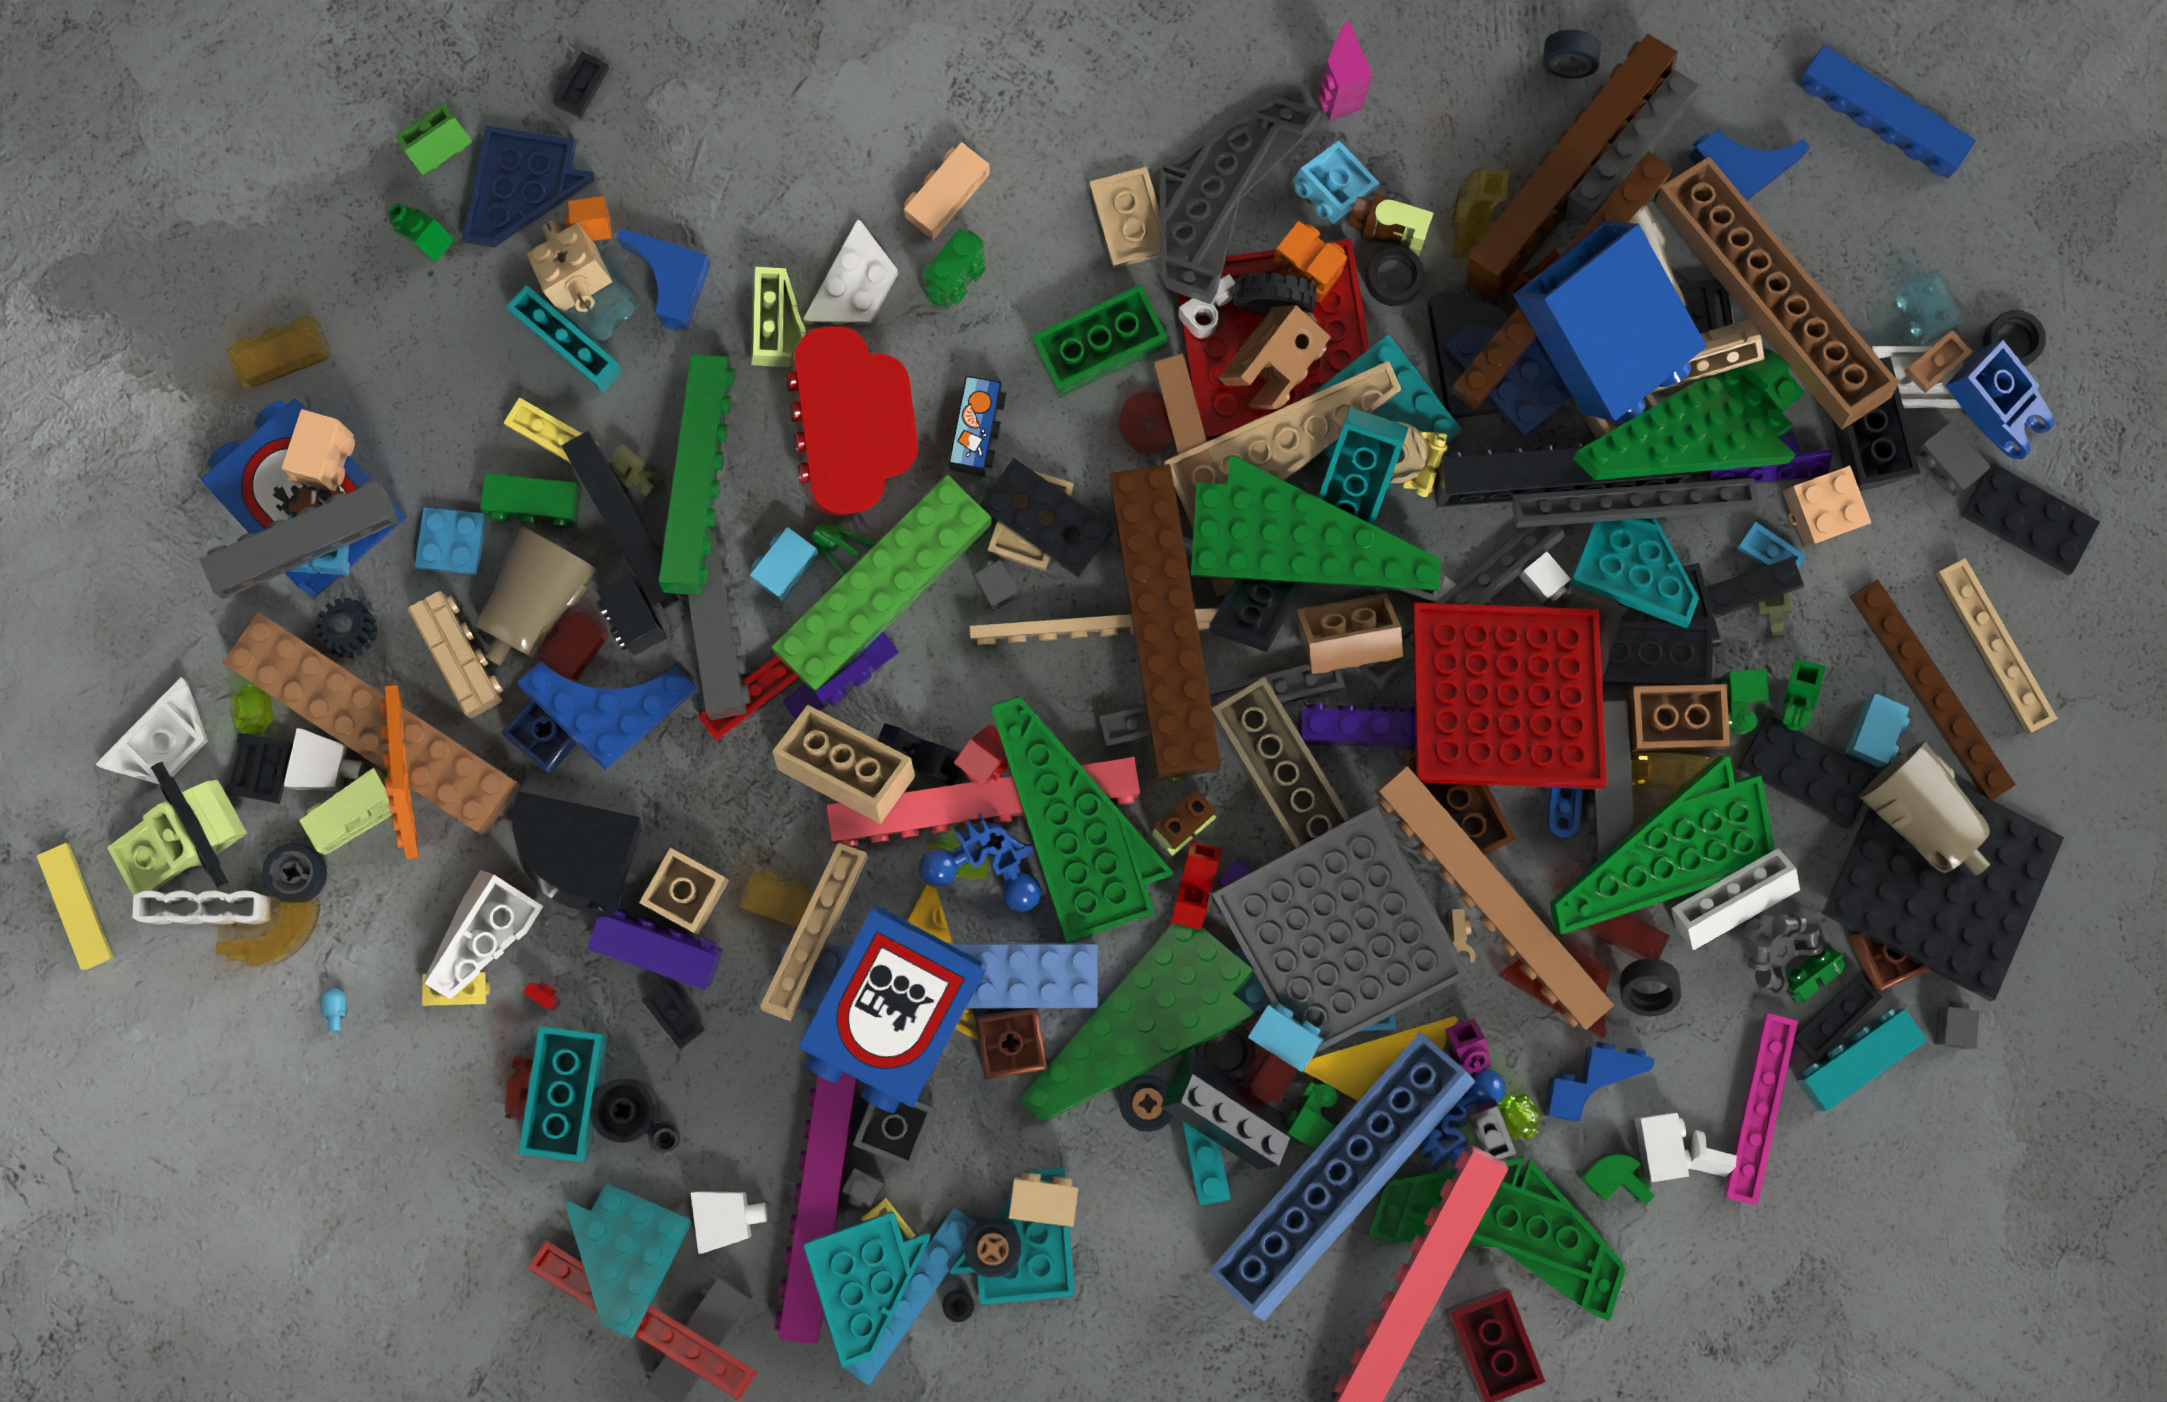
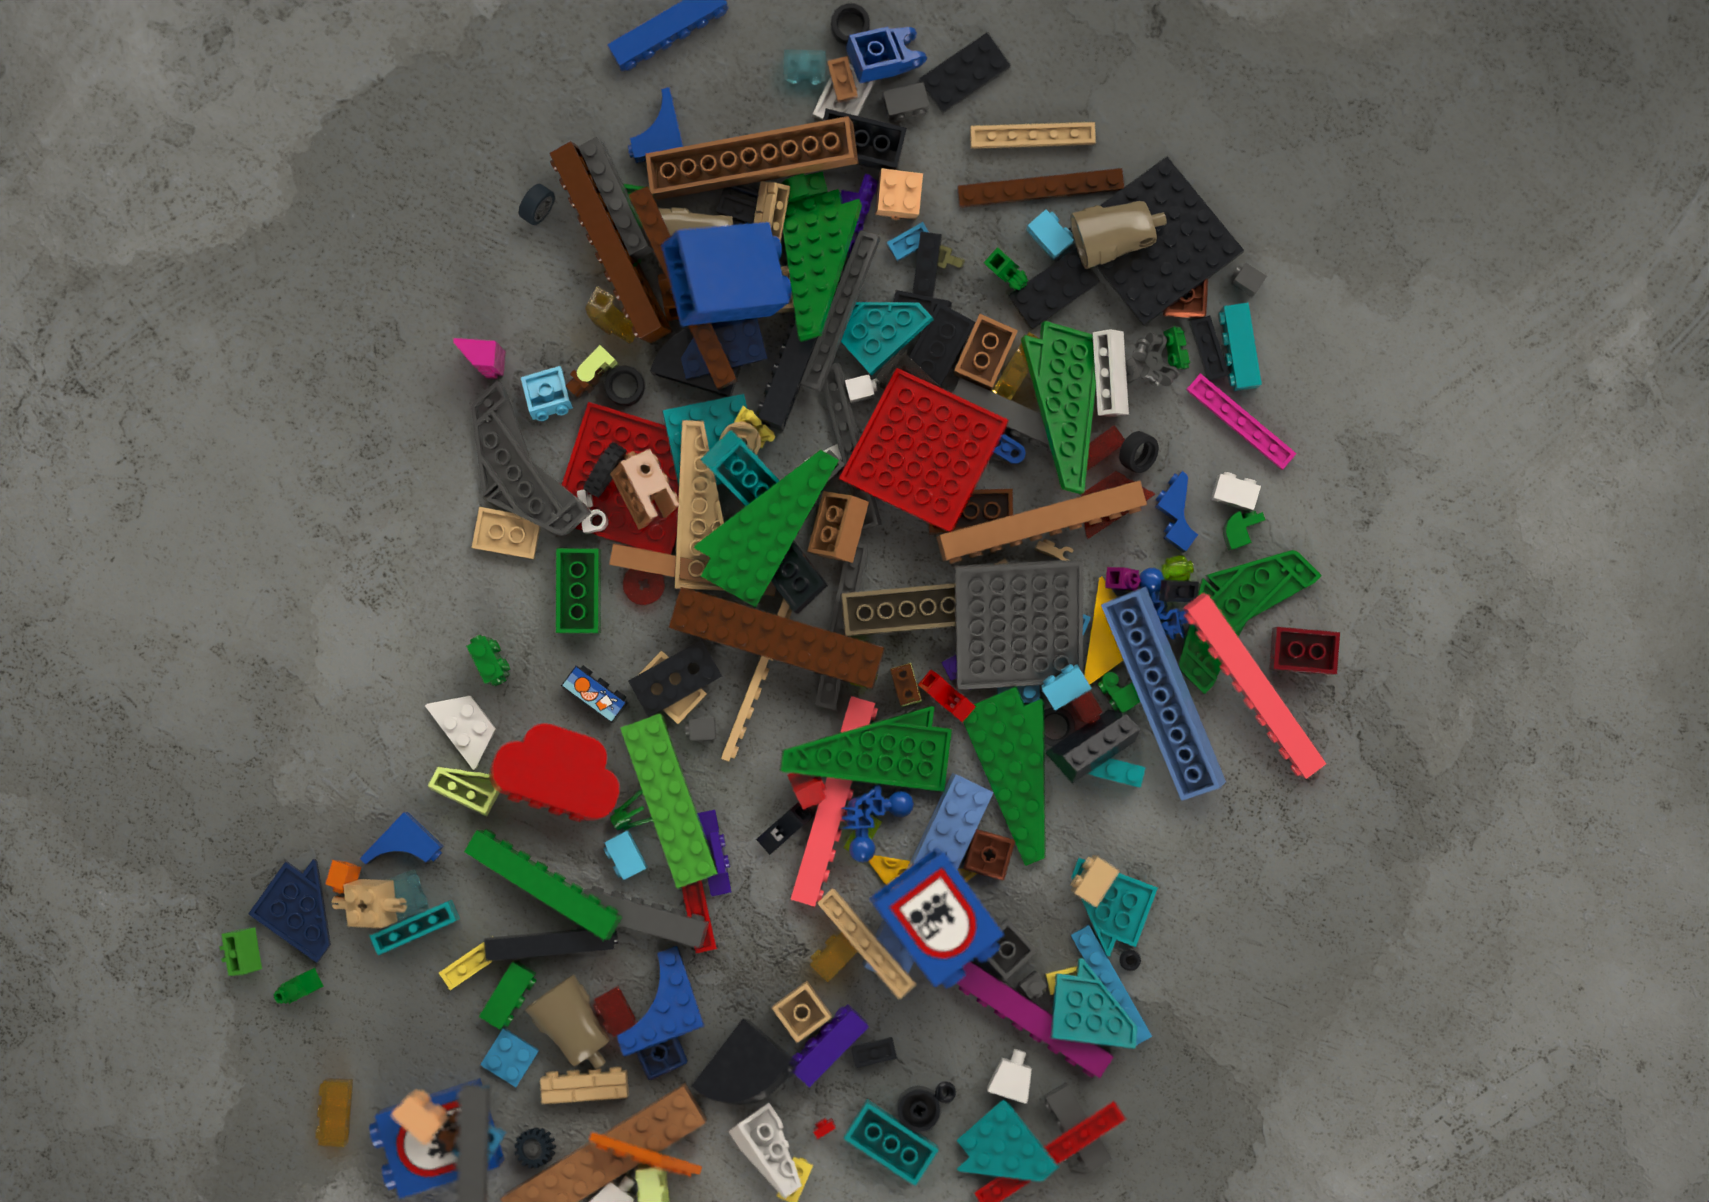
camera: 60 degrees left, 5 degrees up
clear red plate [505,1055,533,1120] -> none
black plate [553,51,610,119] -> none
black brick [596,574,667,655] -> none
olive plate [609,444,664,497] -> none
tan brick [772,705,915,824] -> none
light nougat brick [904,142,990,240] -> none
black wheel [965,1219,1022,1278] -> none
black wheel [1119,1075,1173,1132] -> none
orange brick [1272,220,1347,303] -> none
dark purple brick [1299,704,1415,748] -> none
white tile [1690,1130,1737,1177] -> none
green brick [1719,669,1769,735] -> none

